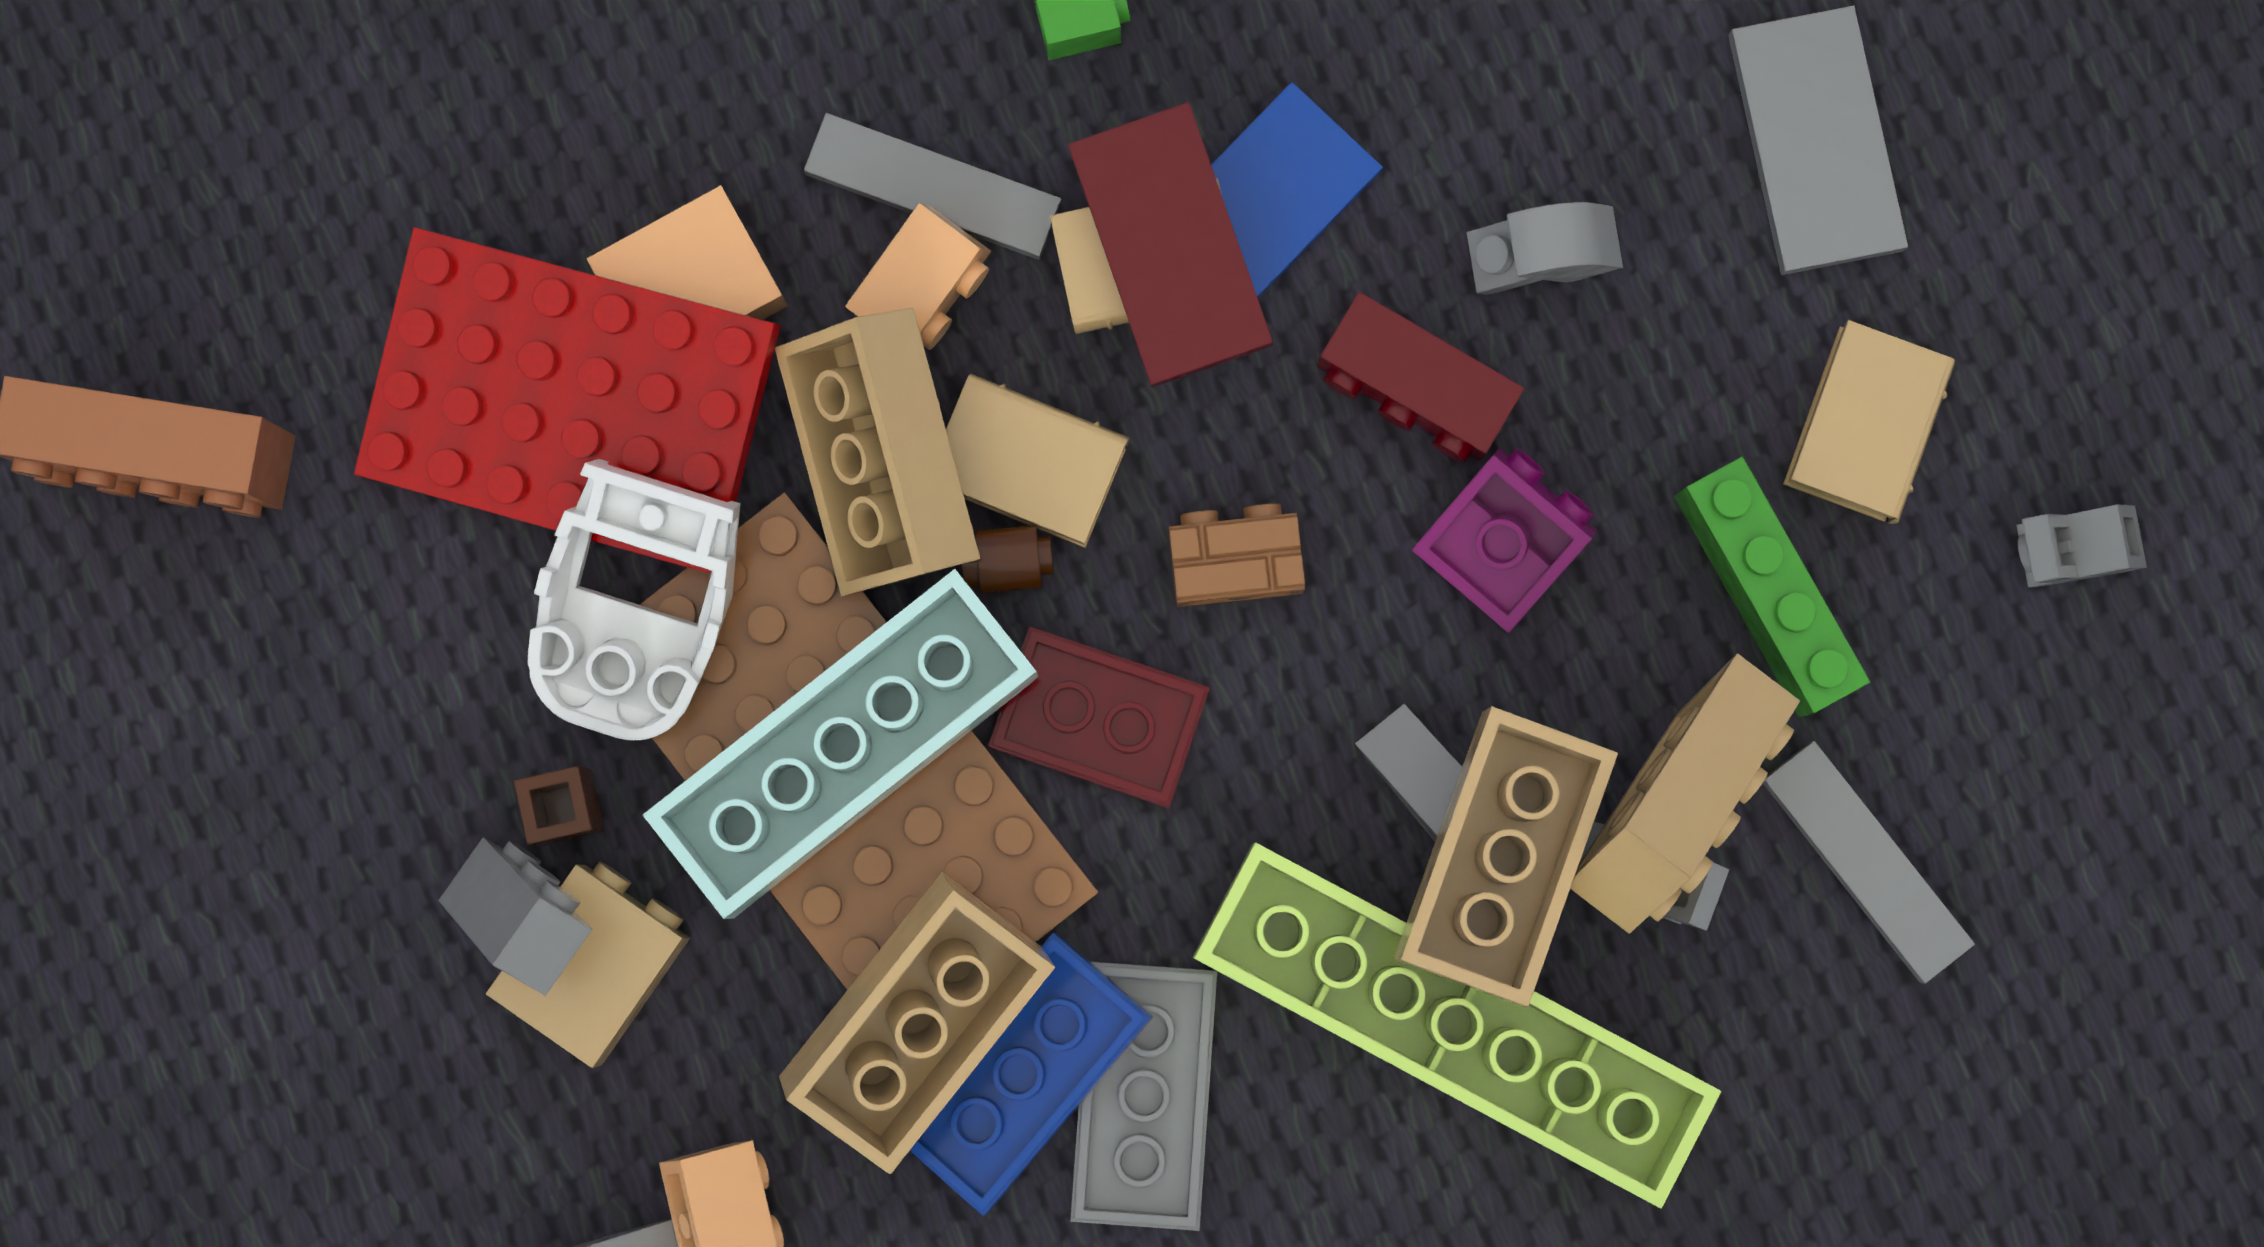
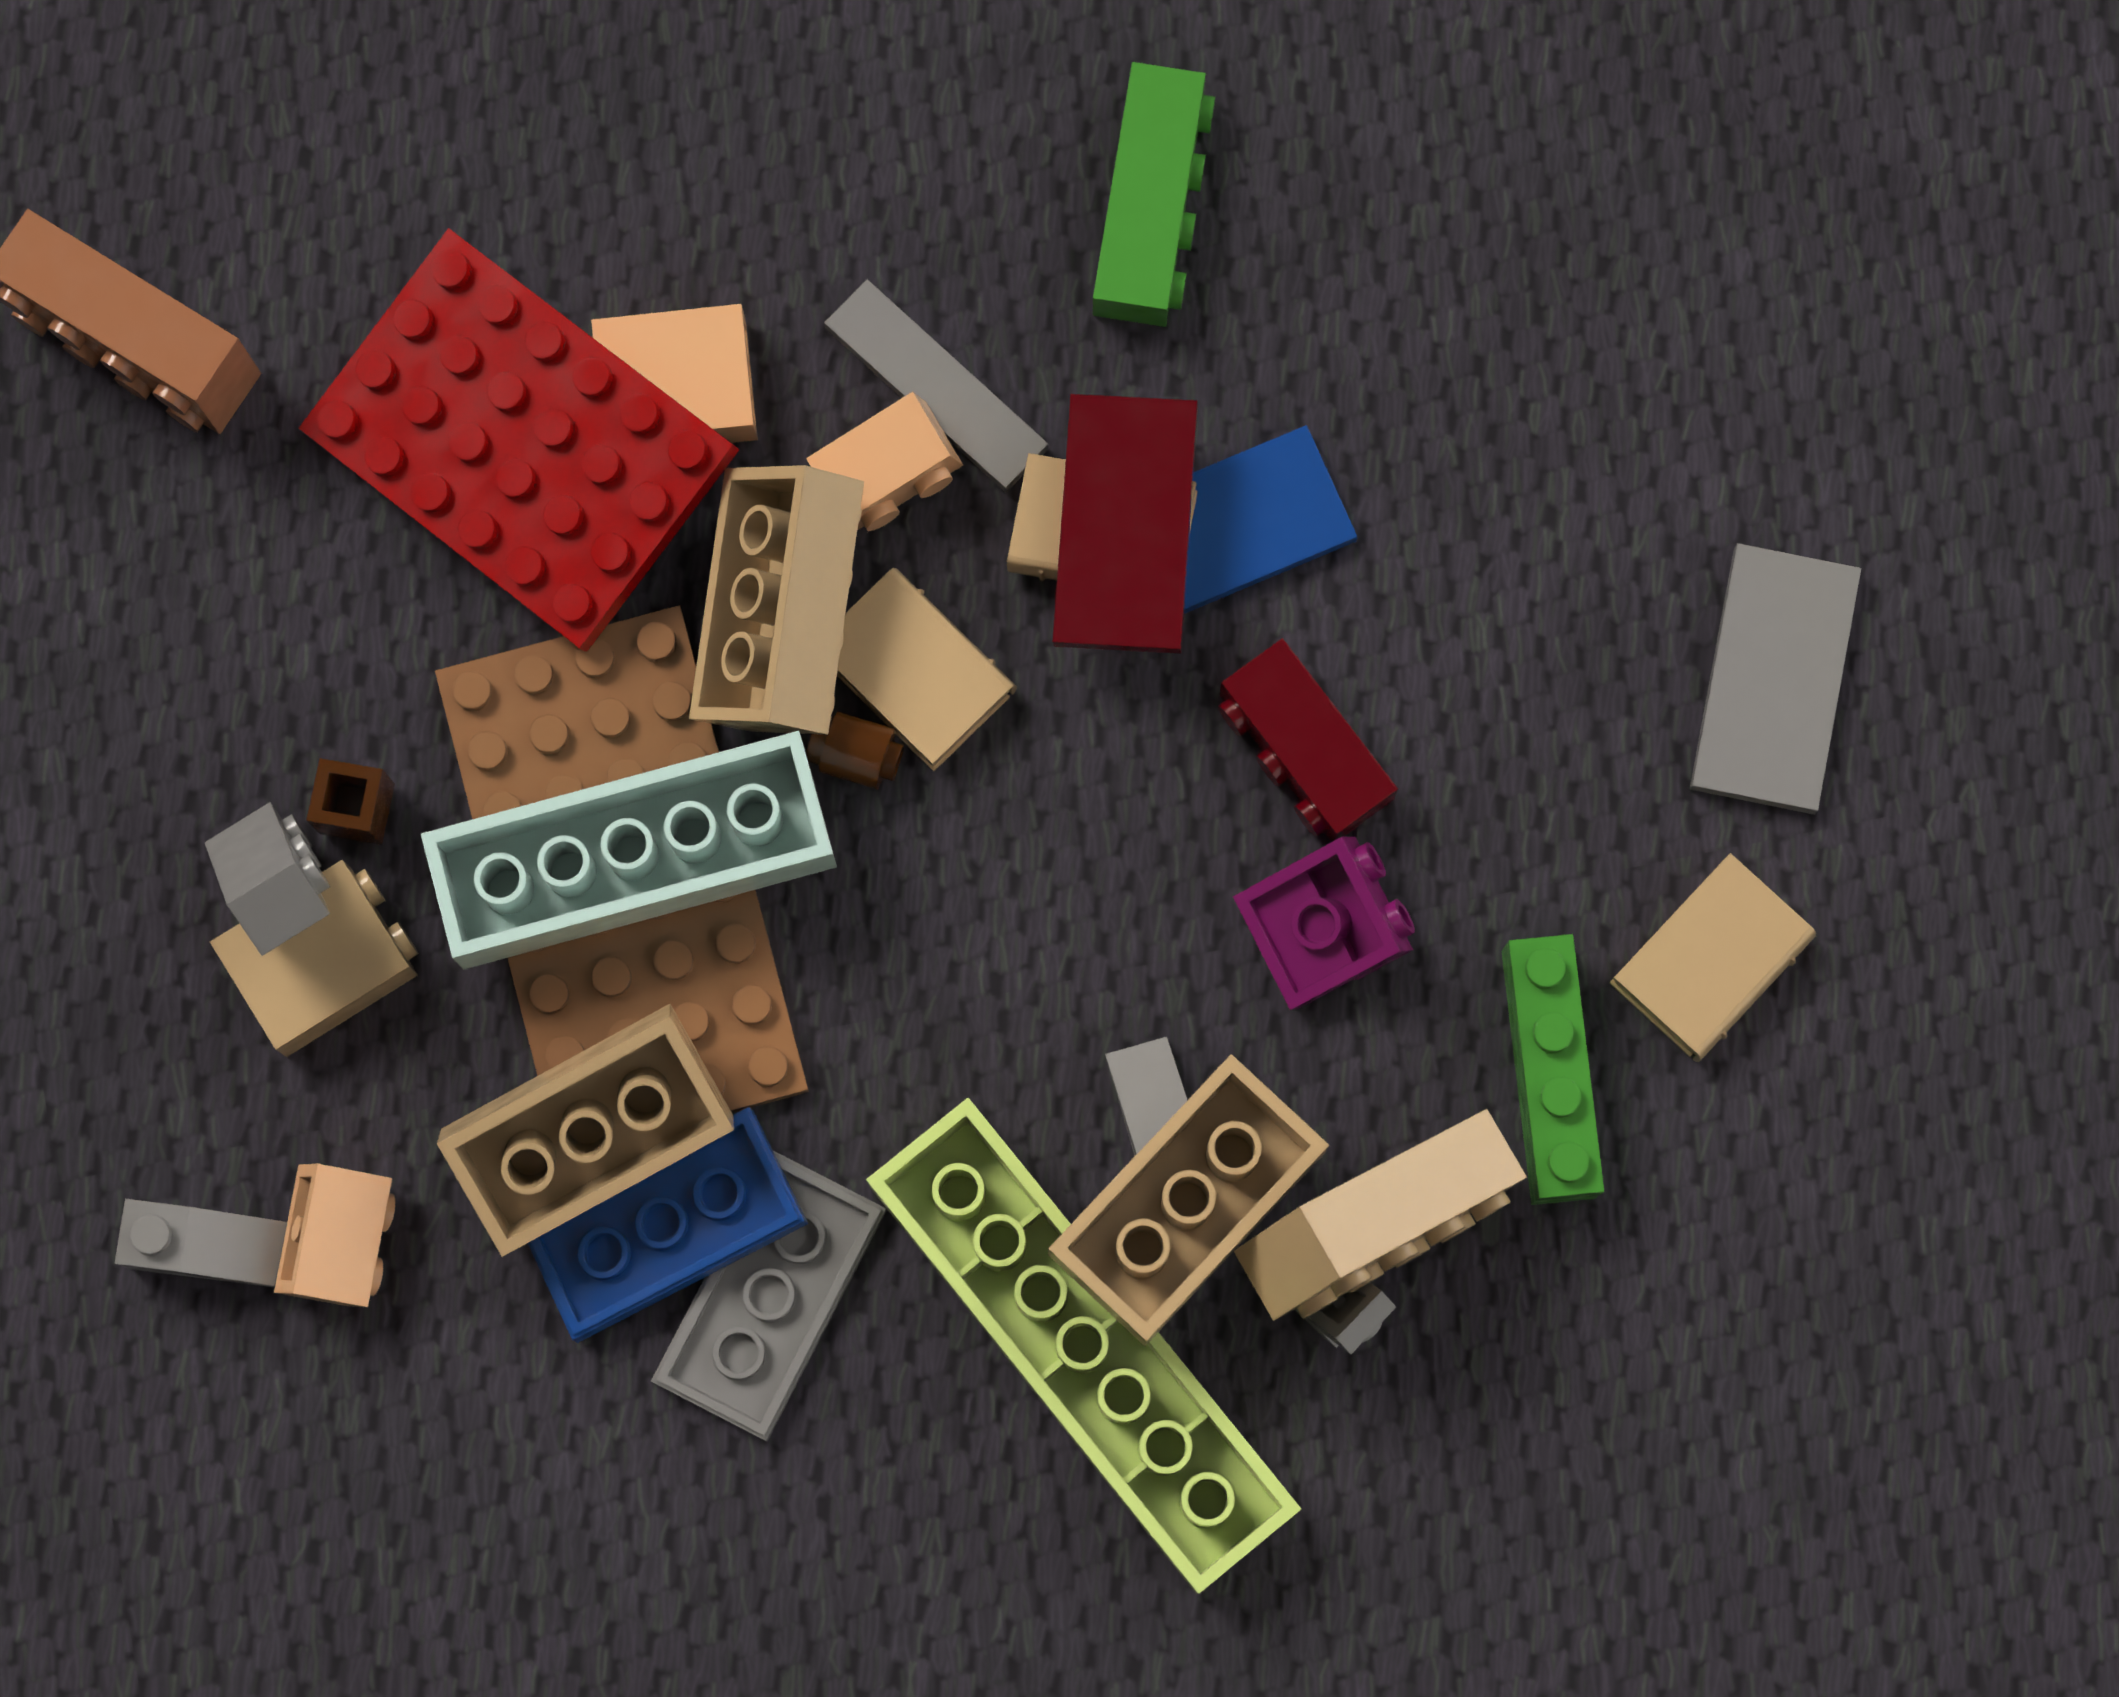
camera: 25 degrees right, 5 degrees down
white slope [528,459,740,740] -> none
dark red tile [988,626,1210,809] -> none
medium nougat brick [1168,504,1305,608] -> none
light grey brick [1466,202,1623,295] -> none
light grey tile [1763,741,1975,984] -> none
light grey brick [2016,504,2147,587] -> none

